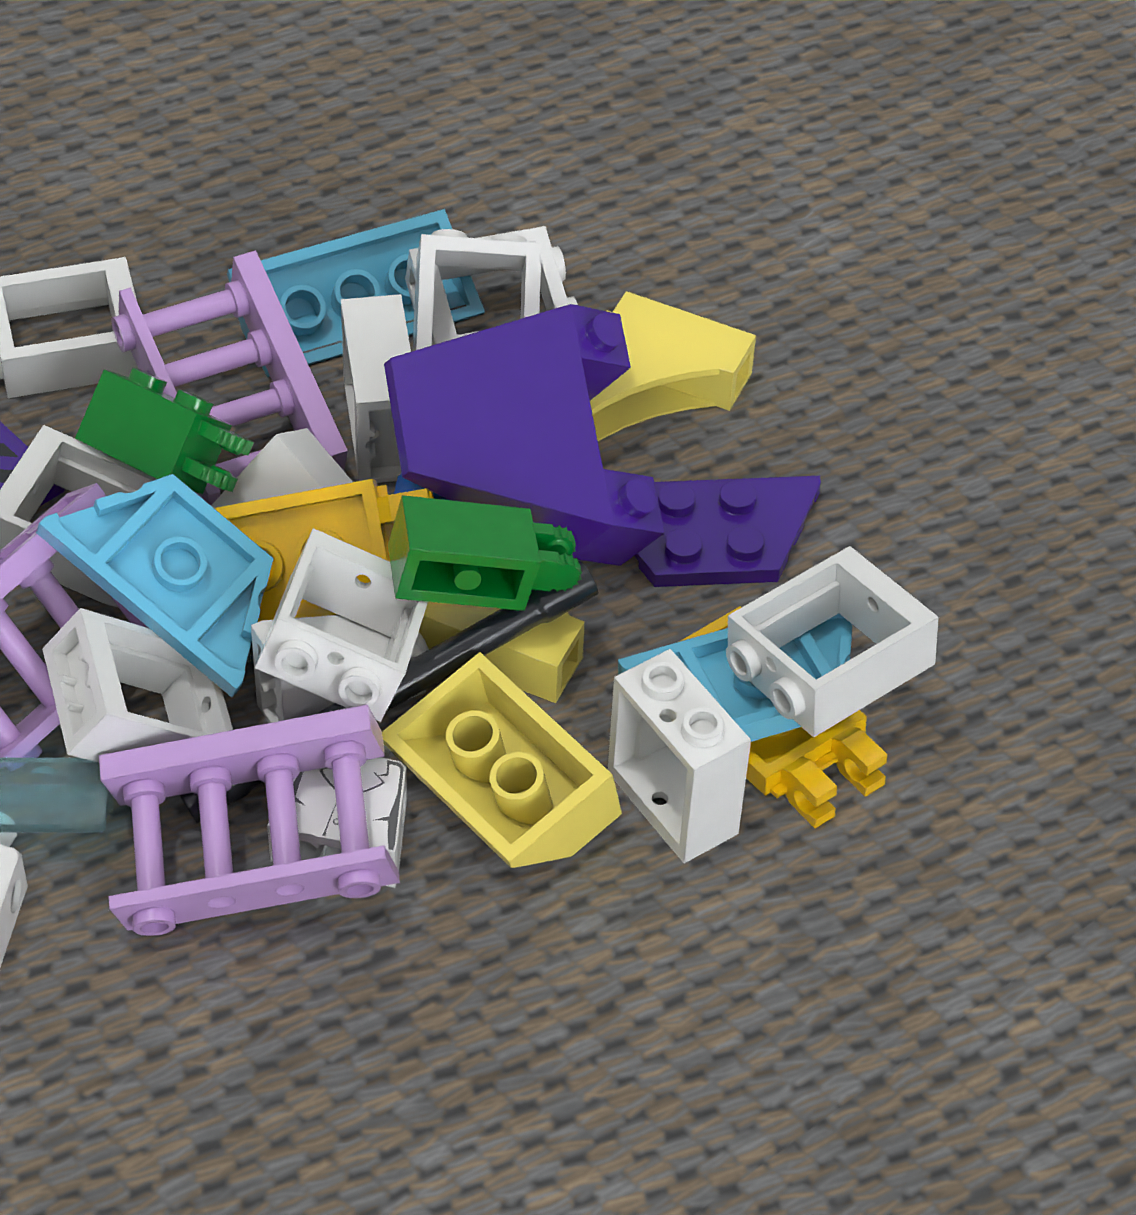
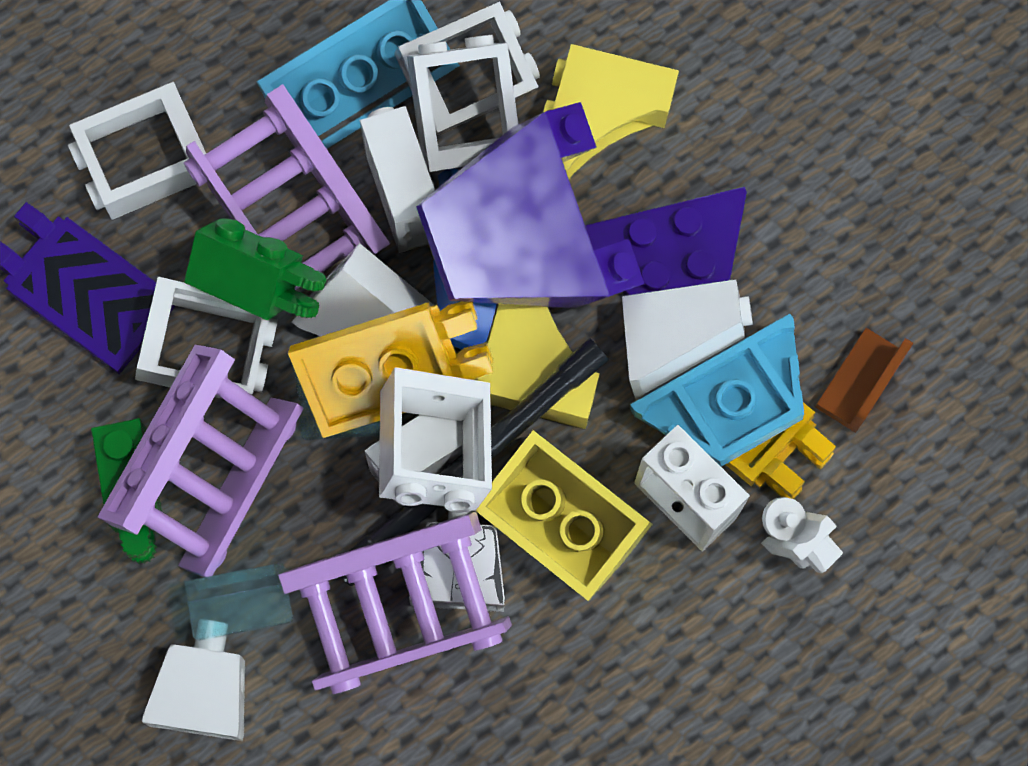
camera: 10 degrees left, 25 degrees up
medium azure wing [36,474,273,697] -> none
white window [43,608,233,762] -> none
green hinge [388,495,582,611] -> none
white window [726,546,938,737] -> none
none -> white slope [622,280,753,401]
none -> white hips [761,497,843,573]
none -> dark orange panel [815,328,913,433]

